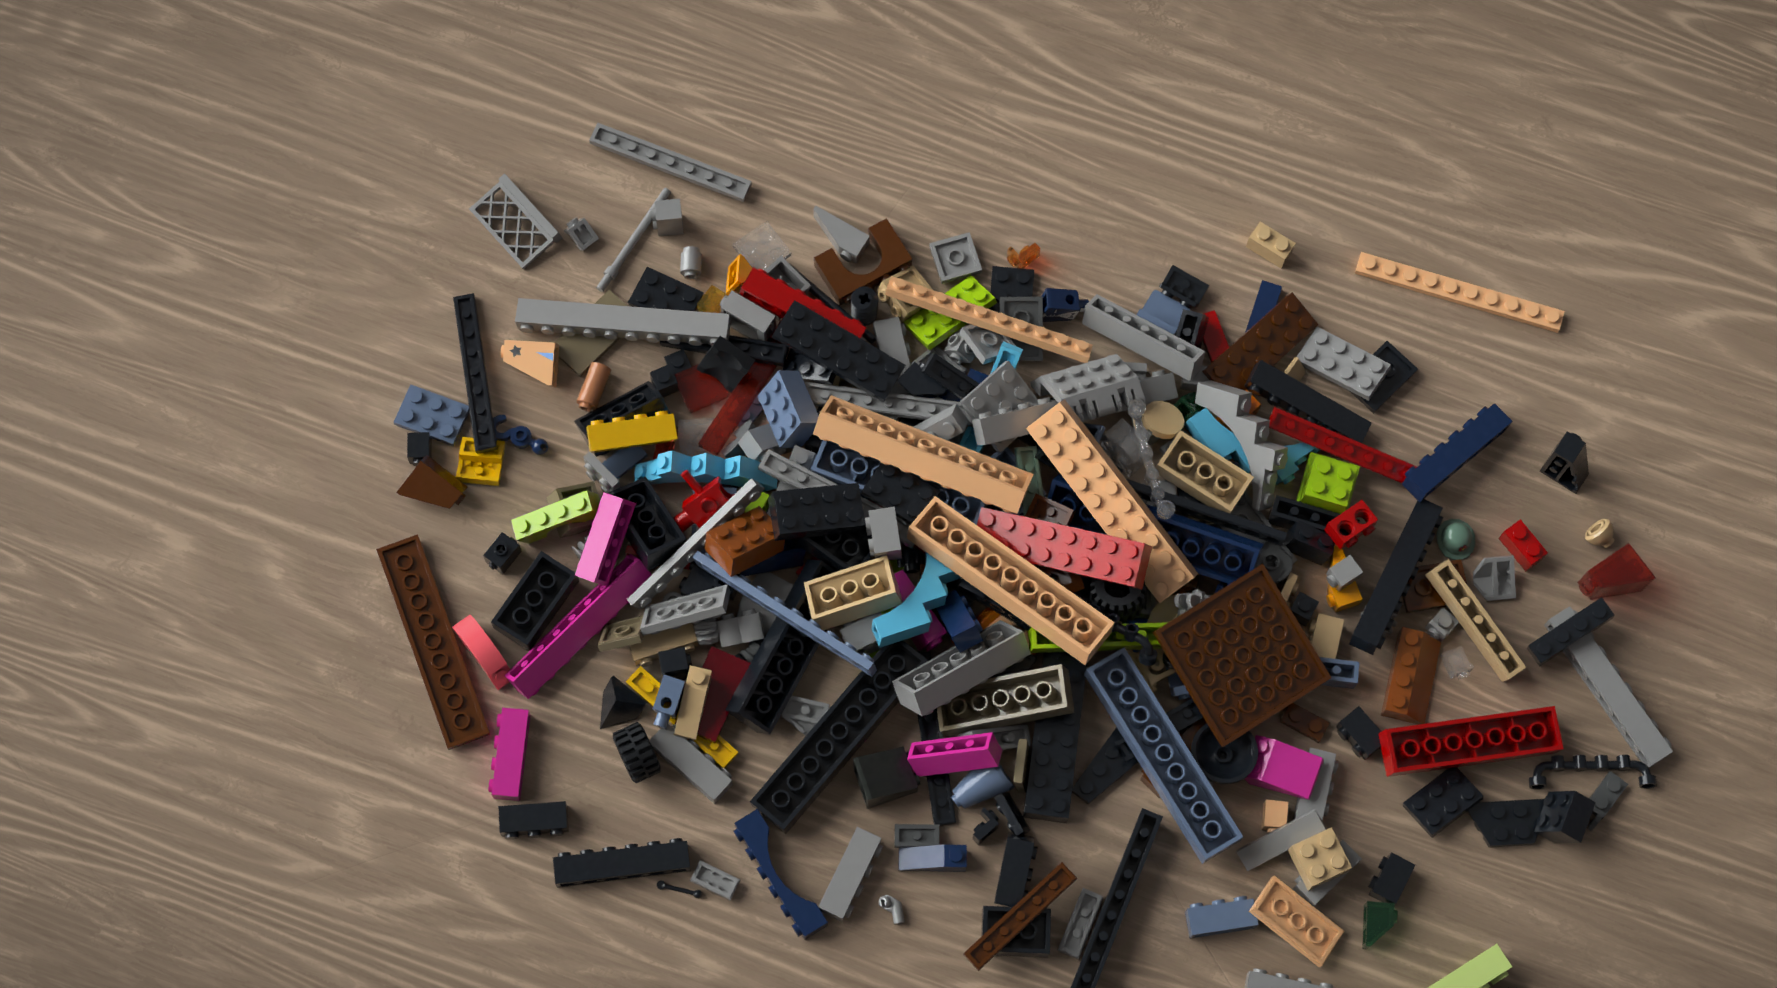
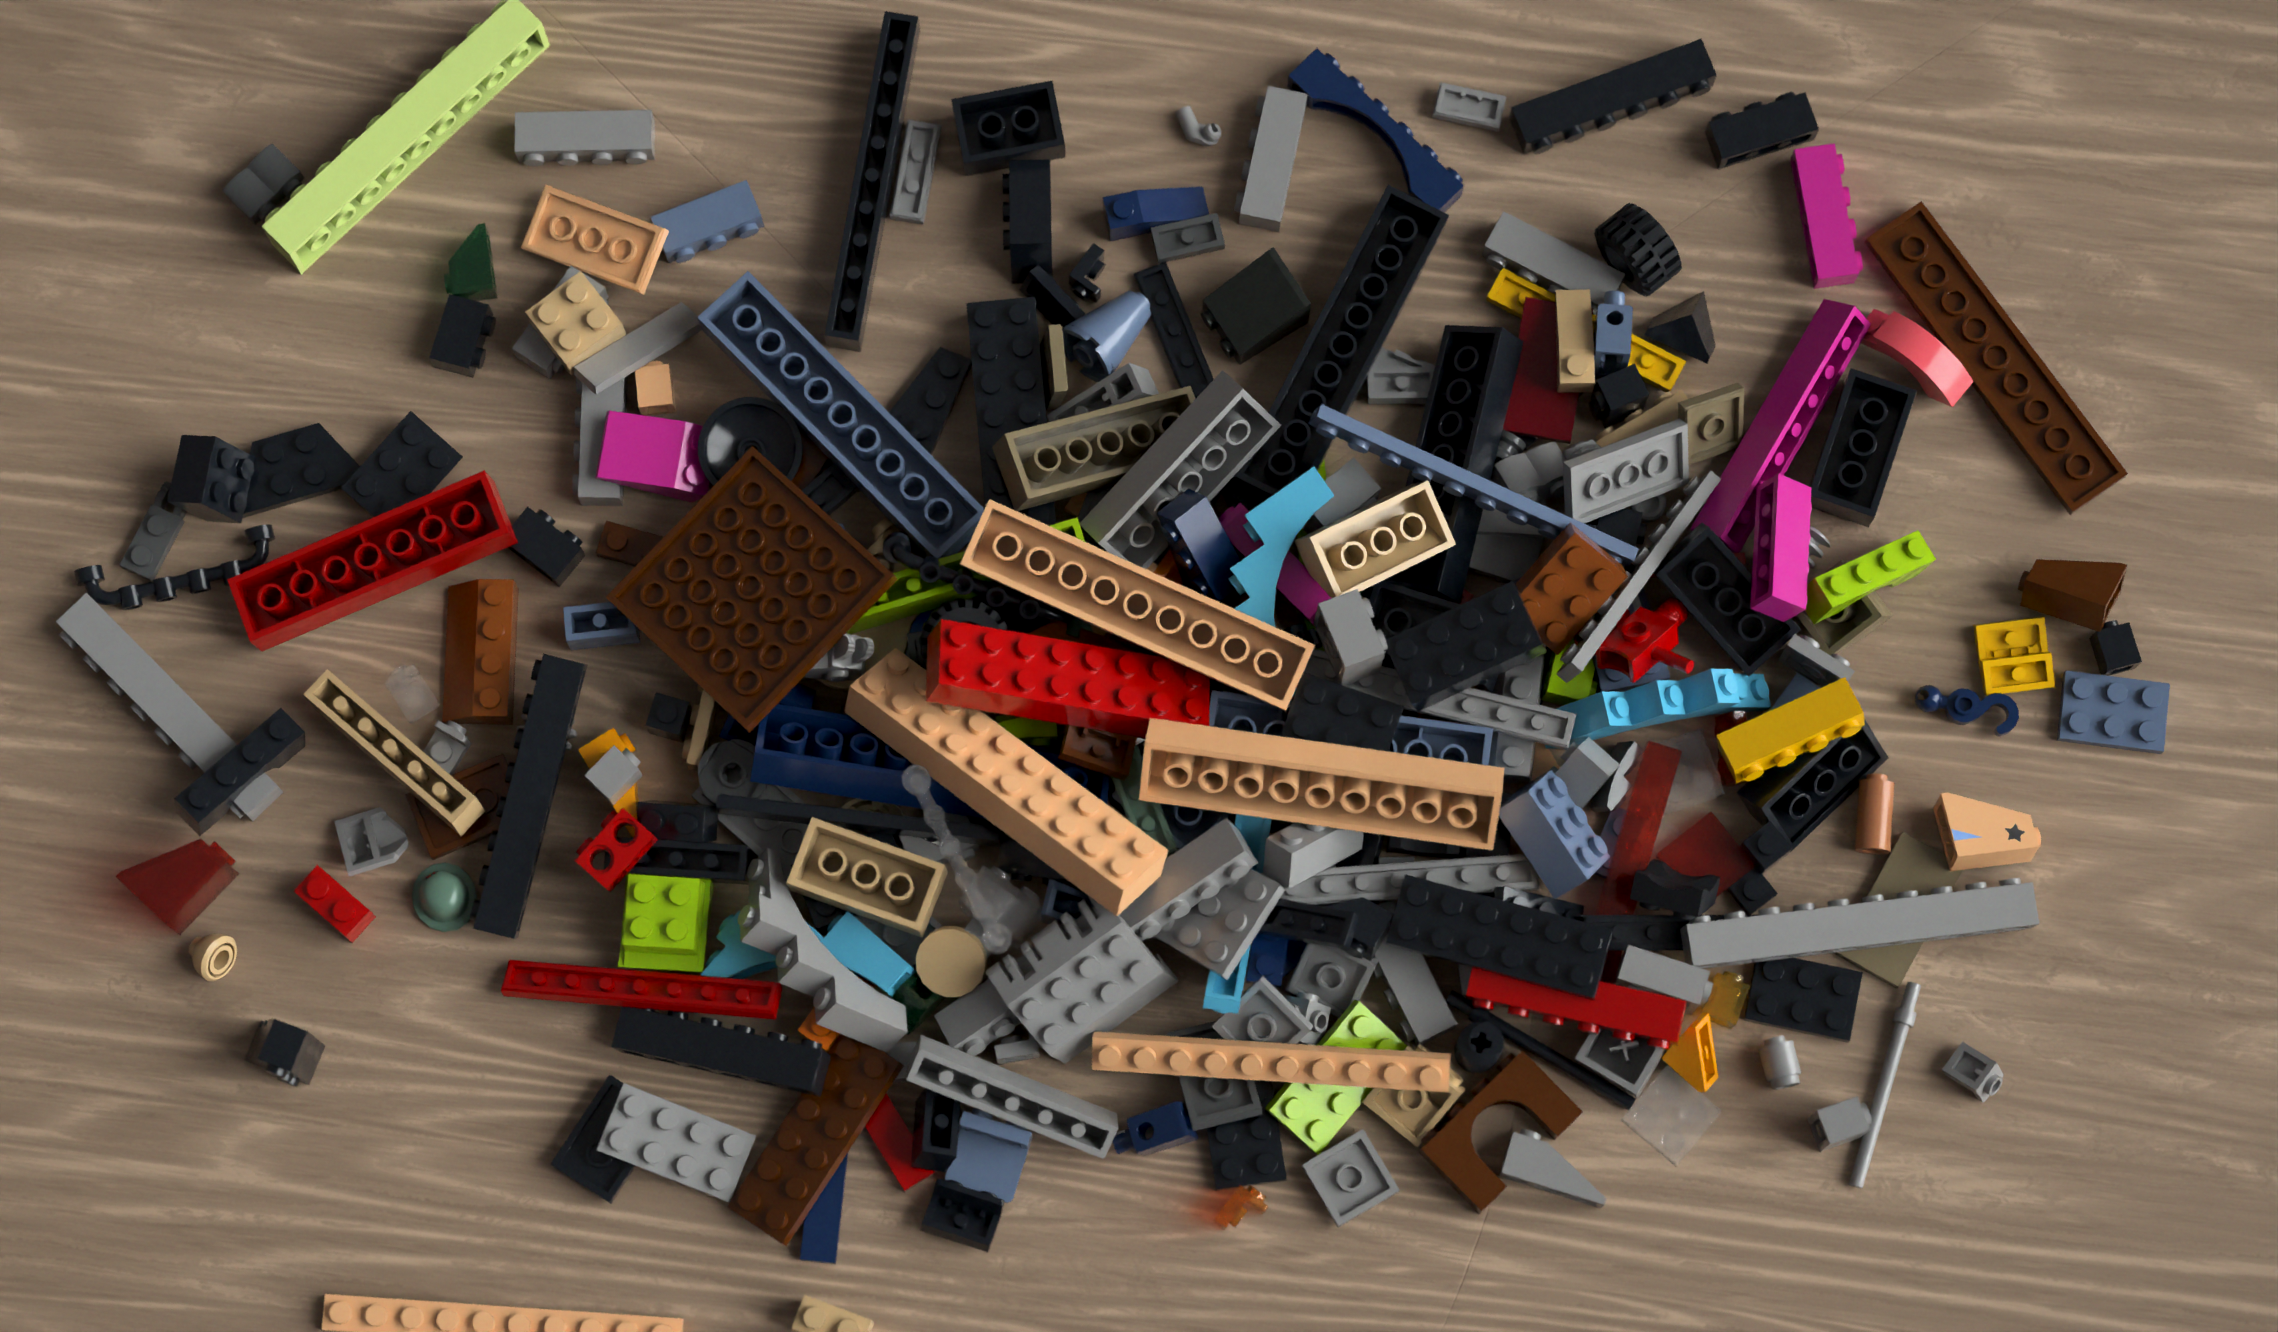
camera: 170 degrees right, 5 degrees up
black tile [453,293,498,454] -> none
light grey fence [469,173,563,270] -> none
black head [483,532,522,575] -> none
light grey plate [589,123,752,202] -> none
black hinge [657,880,702,899] -> none
dark pink brick [907,732,1002,777] -> none
reddish brown tile [963,862,1077,971] -> none
tan slope [1284,357,1305,381] -> none
tan brick [1309,613,1344,659] -> none
dark blue brick [1402,403,1513,502] -> none

